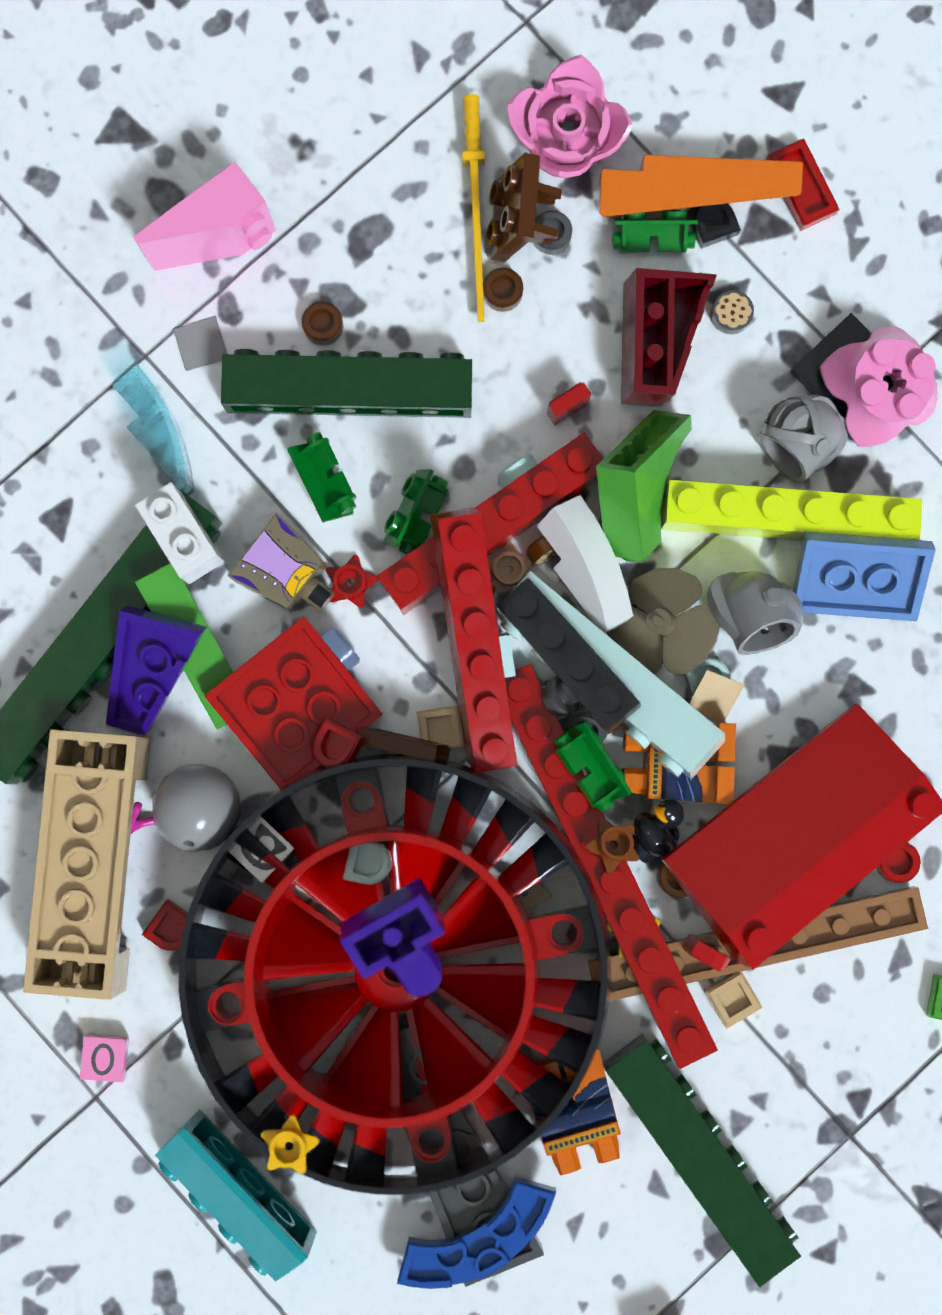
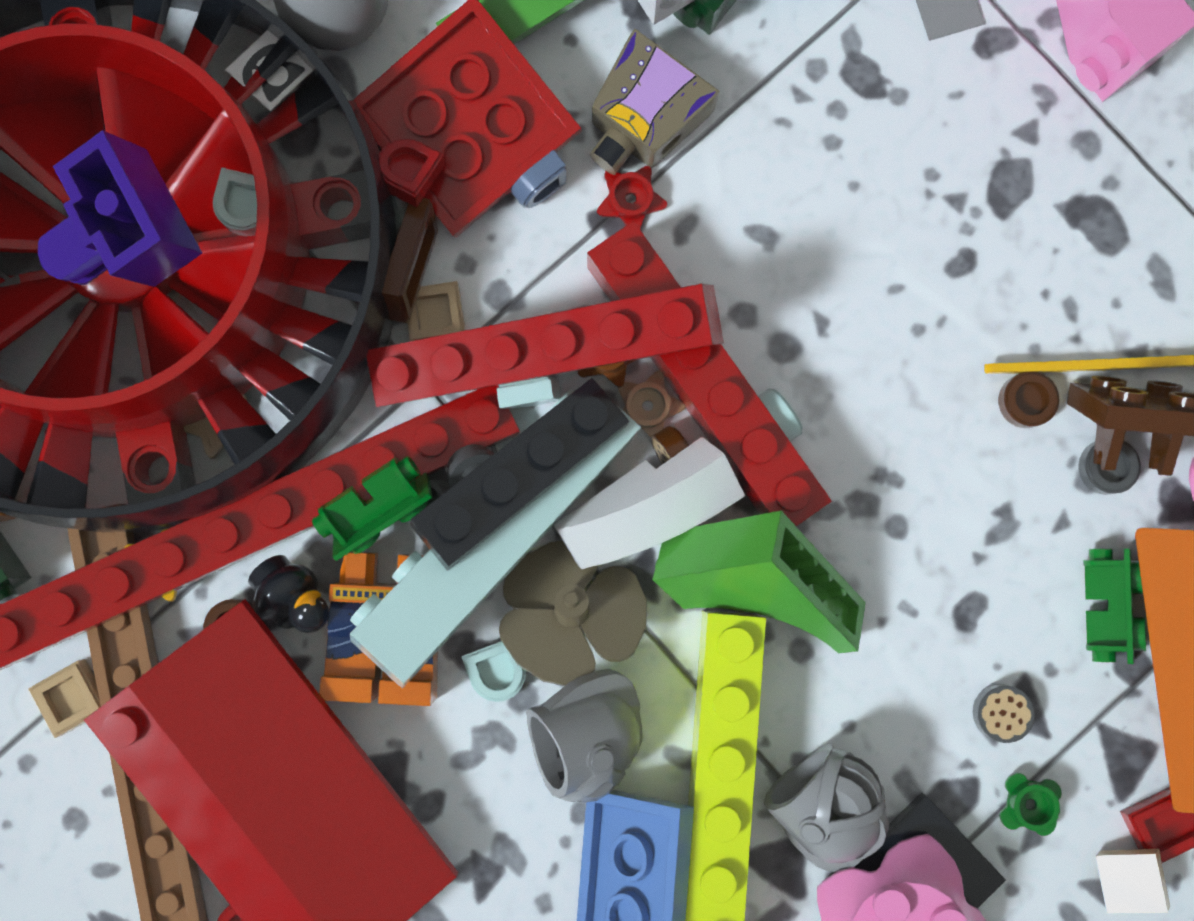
camera: 85 degrees right, 0 degrees up
dark green brick [221,349,472,418] -> none
green hinge [287,432,357,523] -> none
reddish brown tile [302,301,344,345] -> none
green hinge [382,469,449,554] -> none
red tile [547,382,591,426] -> none
dark orange plate [585,818,639,873] -> none
dark red wedge [621,268,717,407] -> none
red tile [682,933,731,972] -> none
tan sticker [689,670,745,723] -> none
black tile [692,203,741,249] -> none
none -> green plate [999,773,1062,836]
none -> tile [1096,849,1171,913]

